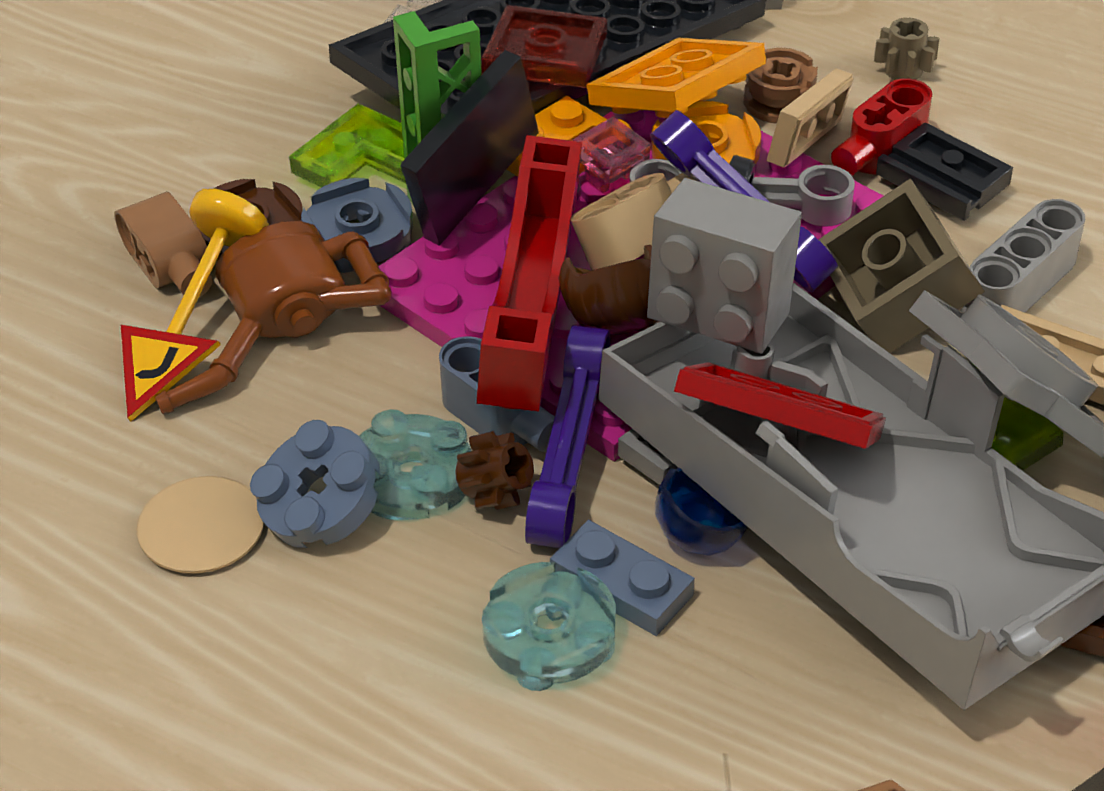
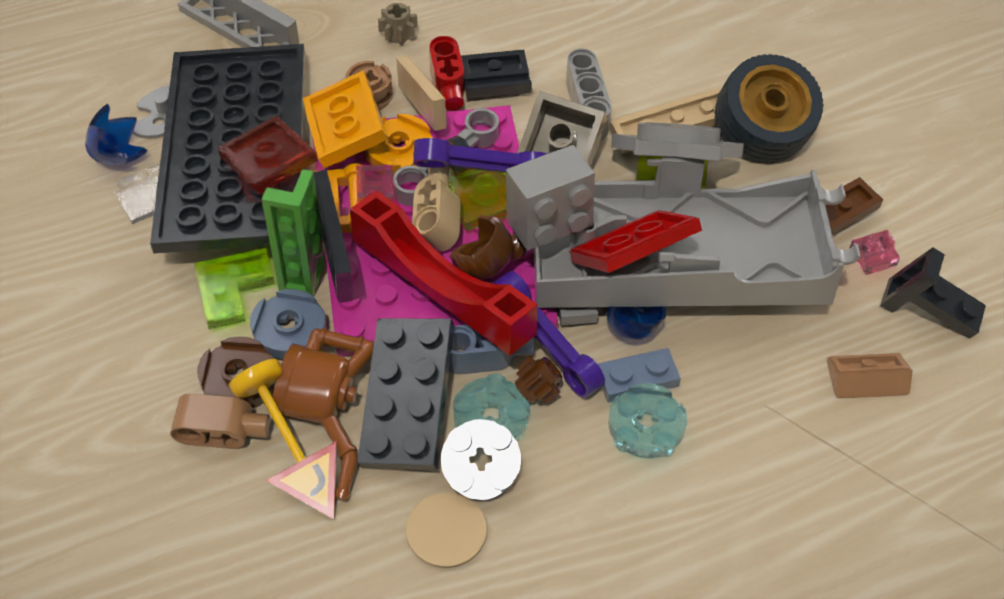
camera: 55 degrees left, 10 degrees up
none -> plate [357,318,454,470]

